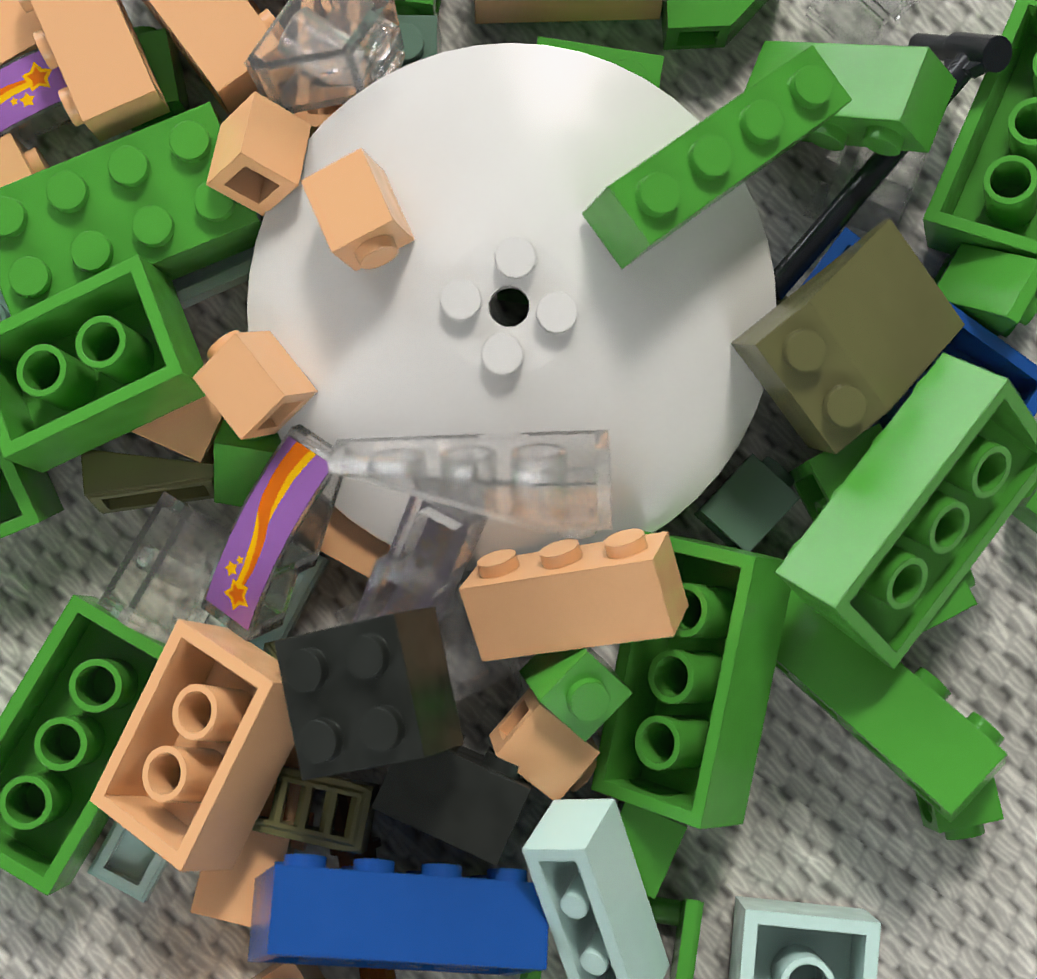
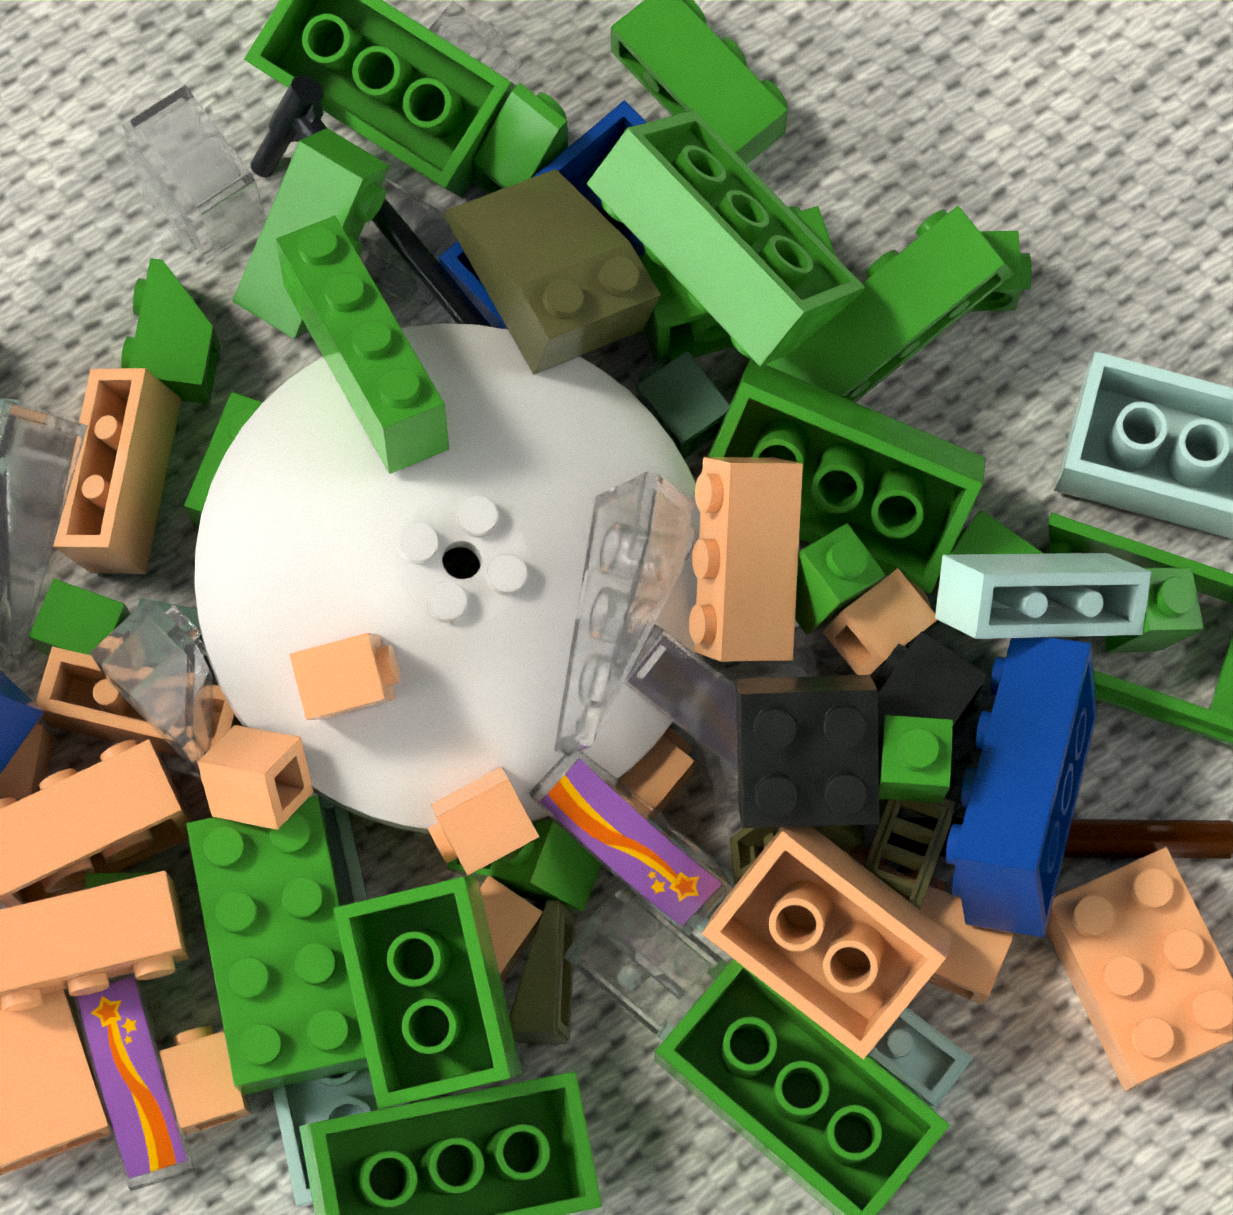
camera: 85 degrees left, 10 degrees down
none -> bright green brick [878,715,953,803]

